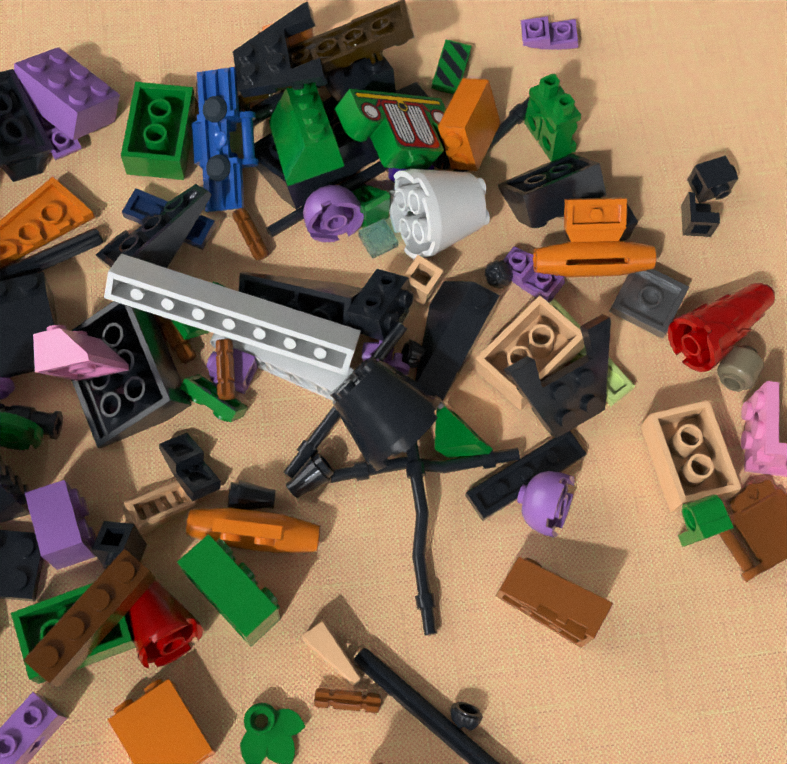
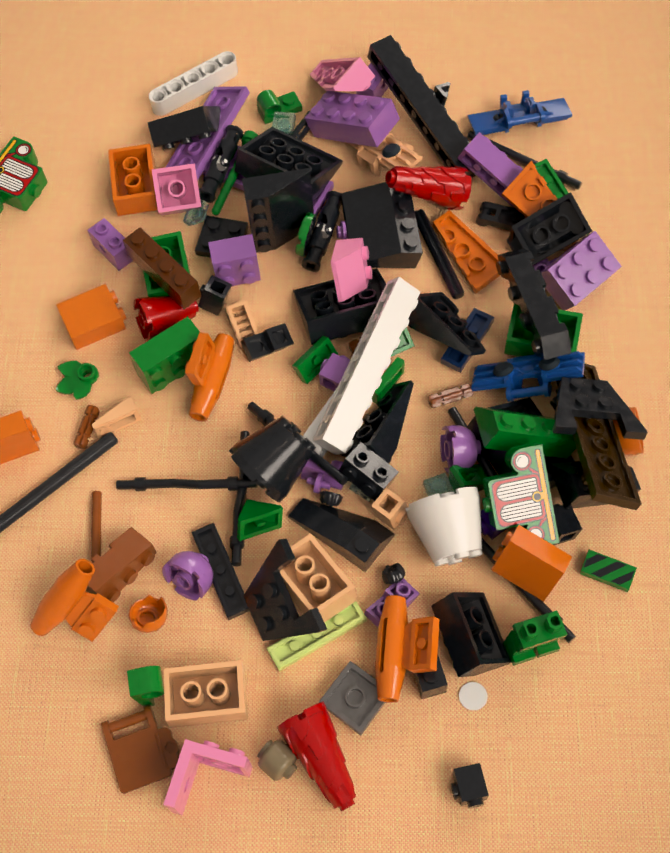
camera: 110 degrees right, 5 degrees down
dark orange axle [216,339,236,400] -> none
black cone [228,480,275,510] -> none
black cone [286,453,335,499] -> none
black piece [450,702,483,731] -> none
medium lavender slope [521,16,578,50] -> none
black panel [681,192,720,237] -> none
none -> orange plate [30,559,119,642]
none -> dark orange bar [91,491,102,559]
none -> orange hair [128,595,168,633]
none -> white sticker [459,682,488,710]
none -> black brick [496,249,571,360]

